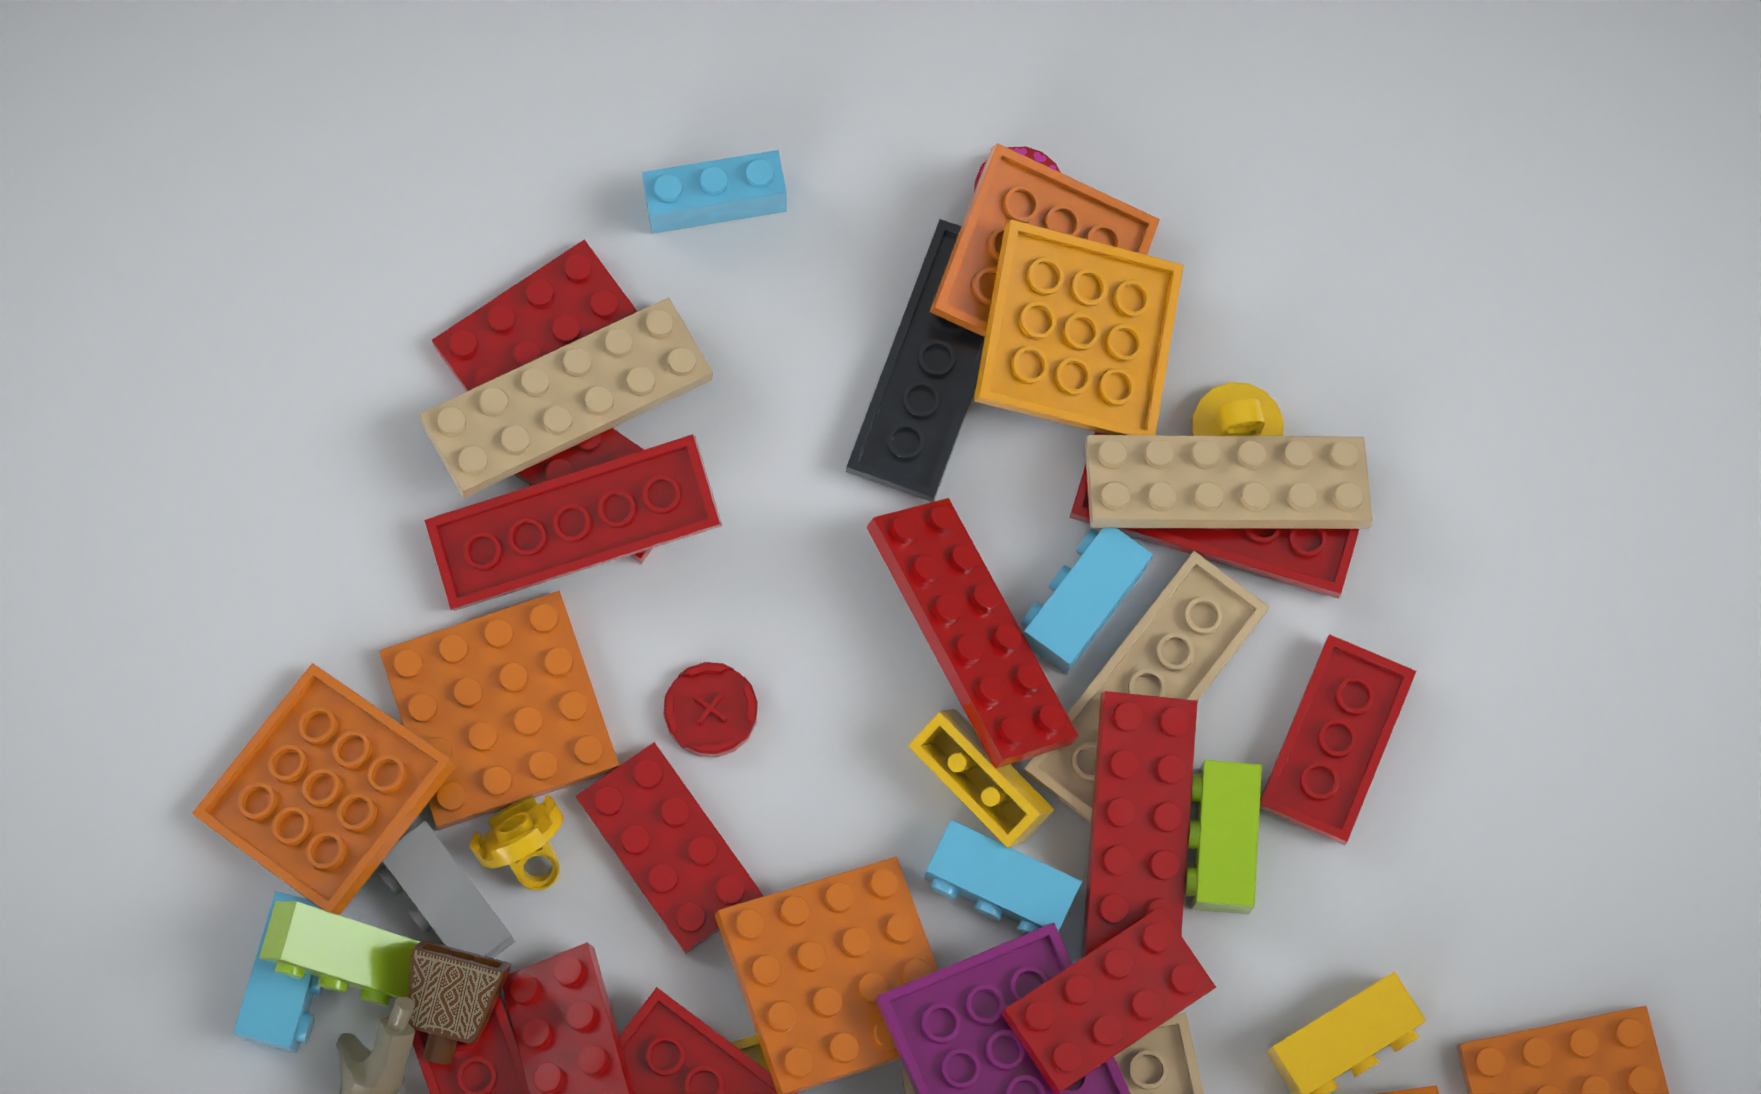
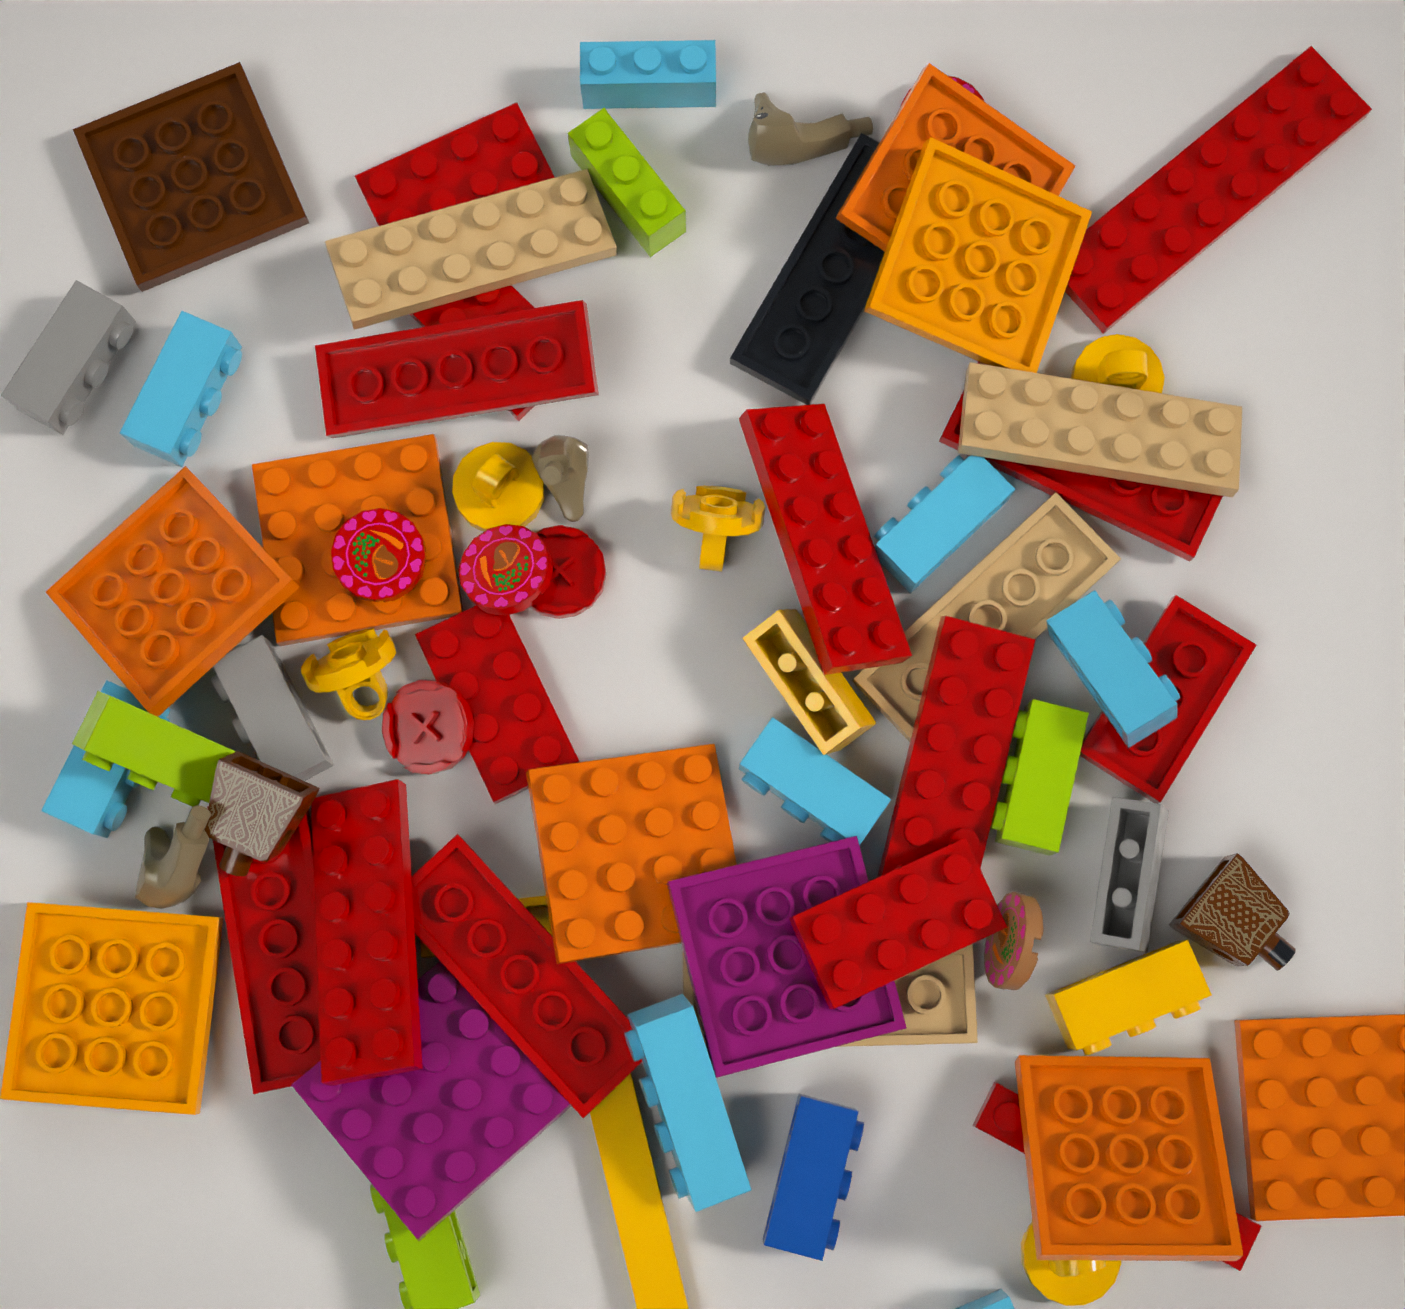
camera: 15 degrees right, 5 degrees up
none -> light grey brick [1,280,136,435]
none -> reddish brown plate [73,62,309,292]
none -> medium azure brick [120,311,242,467]
none -> red tile [331,508,426,602]
none -> red tile [382,680,474,775]
none -> yellow tile [452,442,545,532]
none -> red tile [458,524,553,616]
none -> dark tan animal [532,435,589,522]
none -> lime brick [567,108,686,257]
none -> yellow tile [671,485,766,572]
none -> dark tan animal [748,92,873,166]
none -> medium nougat tile [984,891,1043,991]
none -> medium azure brick [1046,590,1180,748]
none -> red plate [1065,46,1372,334]
none -> light grey brick [1090,797,1169,953]
none -> reddish brown torso [1169,853,1296,971]

